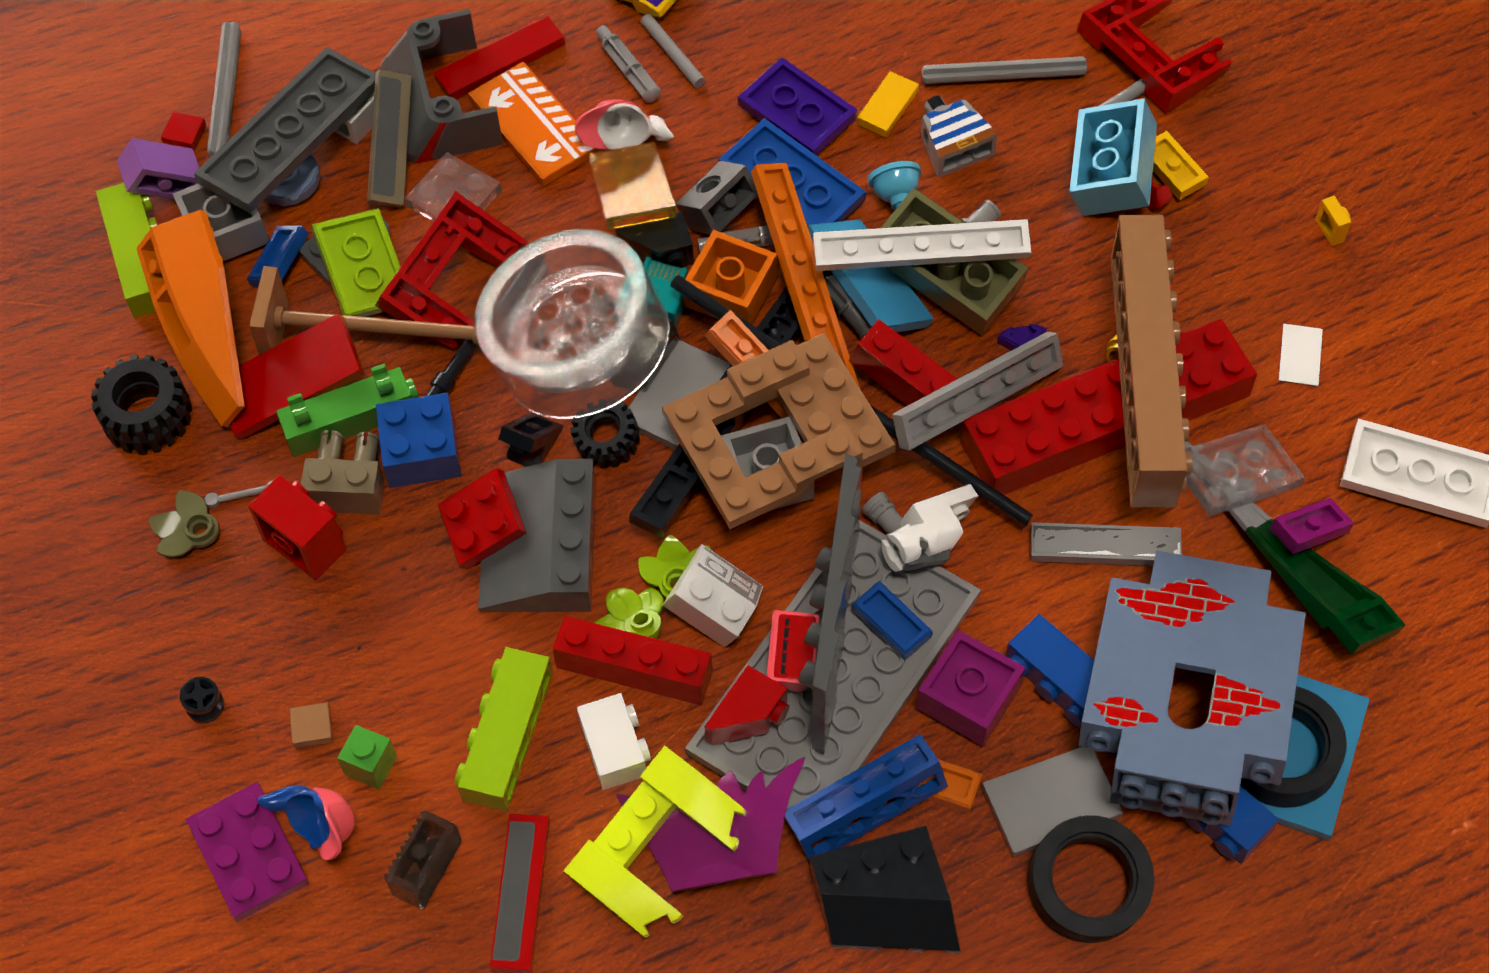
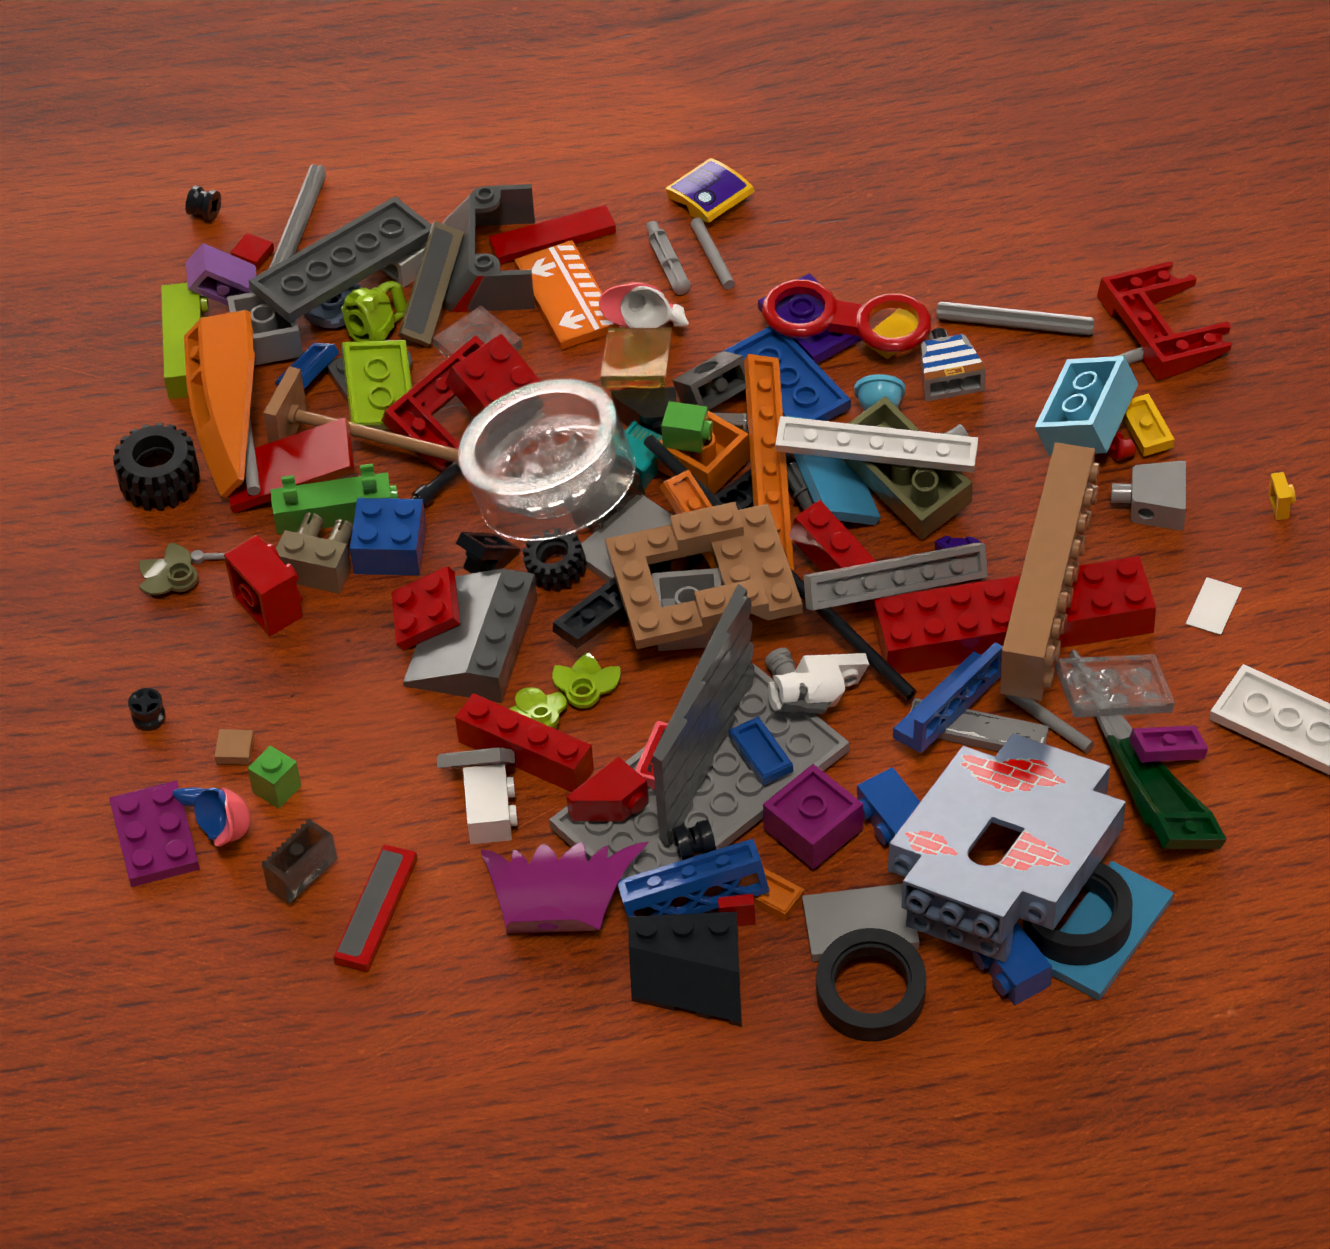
camera: 15 degrees right, 10 degrees down
lime brick [455,647,553,812] -> none
neon yellow wedge [564,746,746,938] -> none
white slope [663,544,763,648] -> none
none -> black wheel [185,185,221,221]
none -> light grey bar [245,417,261,495]
none -> lime piece [341,281,407,342]
none -> light grey tile [437,748,515,770]
none -> red brick [445,333,542,431]
none -> bright green brick [661,401,713,453]
none -> black wheel [672,820,716,861]
none -> red tile [718,894,756,927]
none -> red bar [762,280,931,352]
none -> blue fence [893,642,1003,753]
none -> light grey bar [1006,695,1094,753]
none -> light grey torso [1111,461,1186,531]

